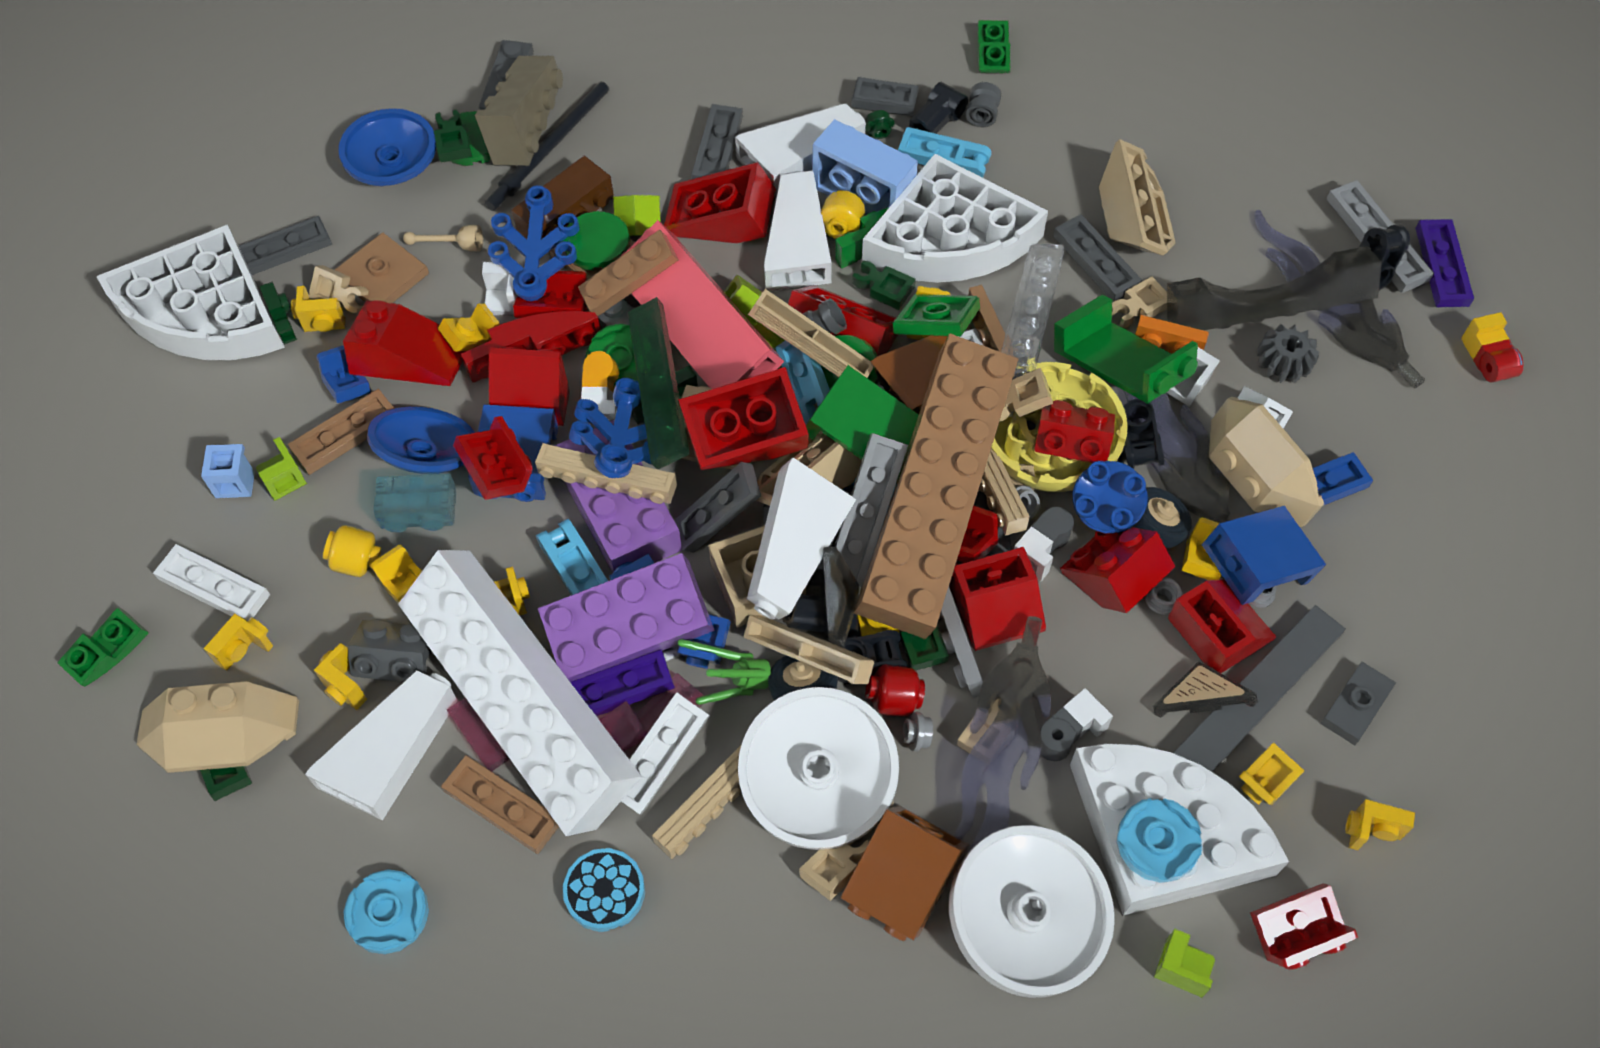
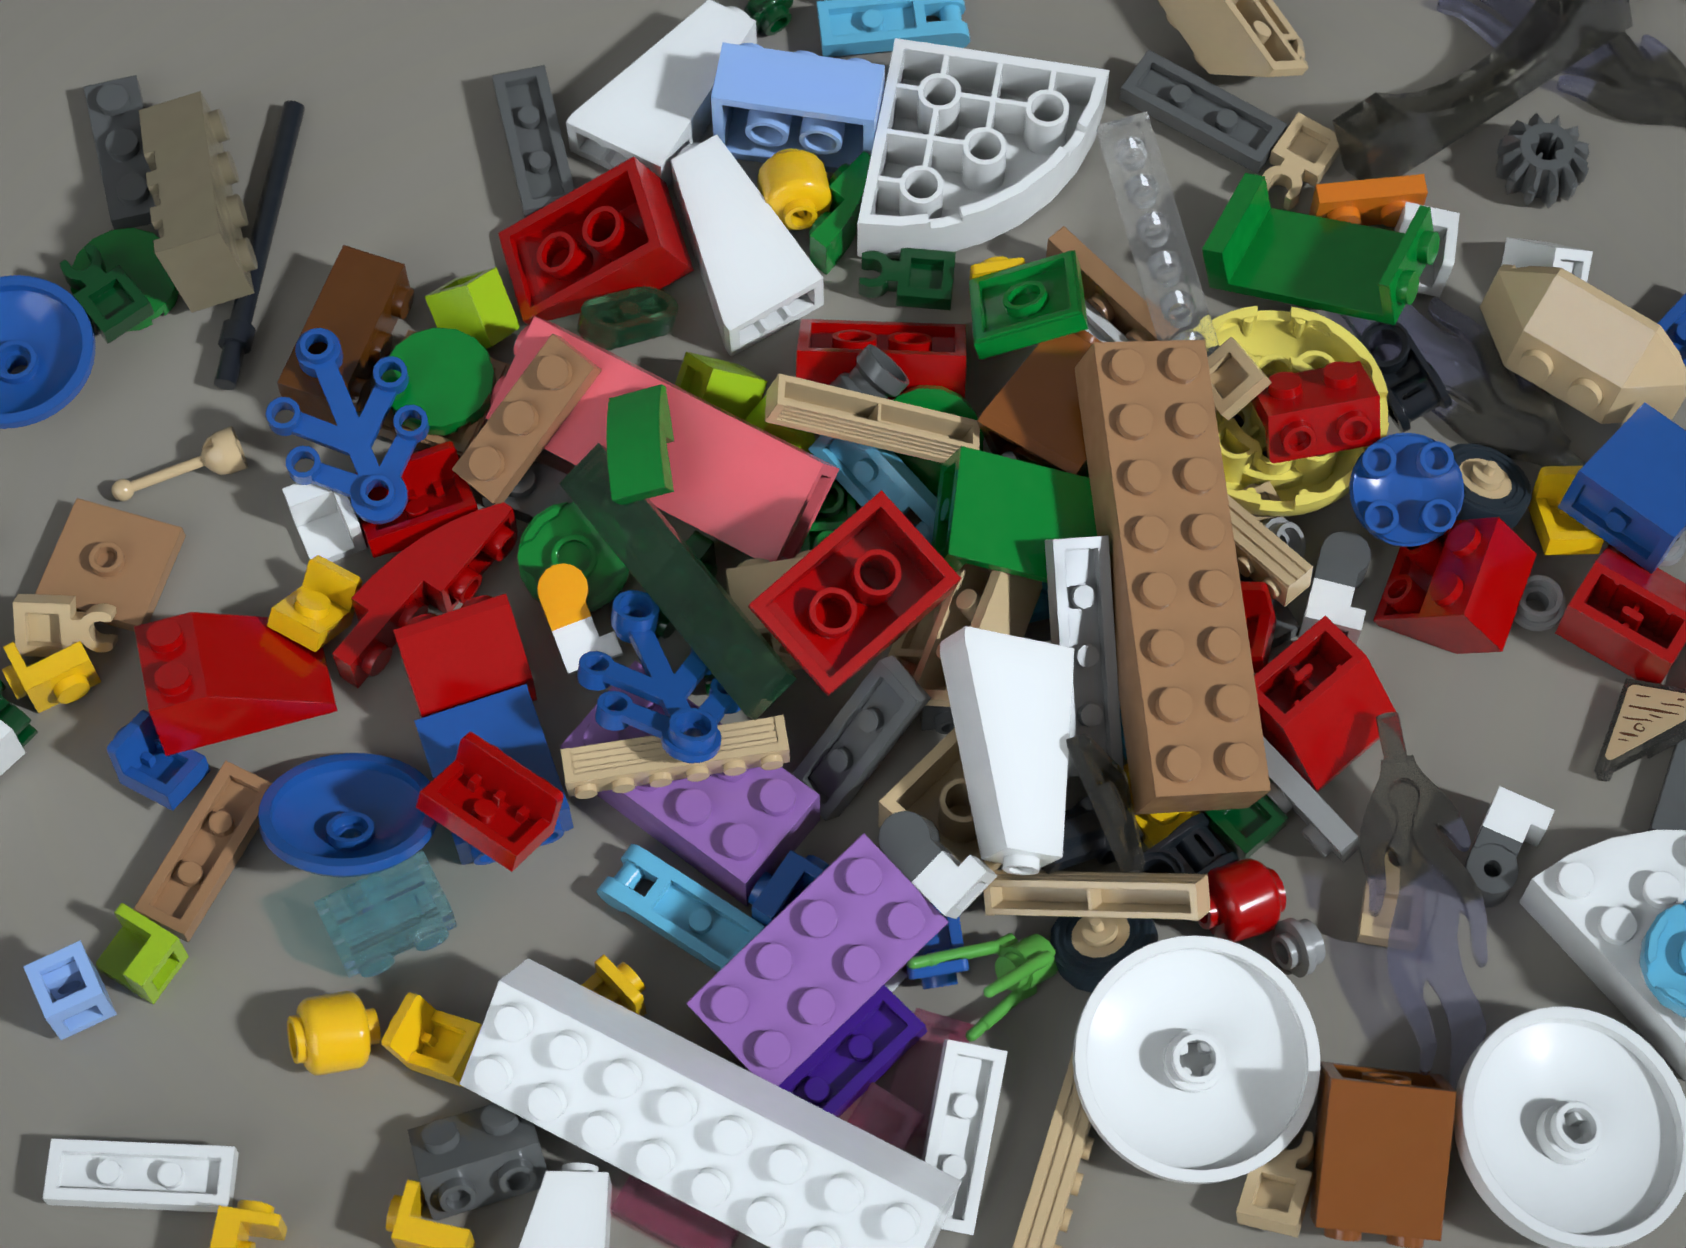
camera: 25 degrees left, 5 degrees up
none -> clear green plate [577,286,679,351]
none -> green slope [606,384,674,505]
none -> leg [878,811,997,919]

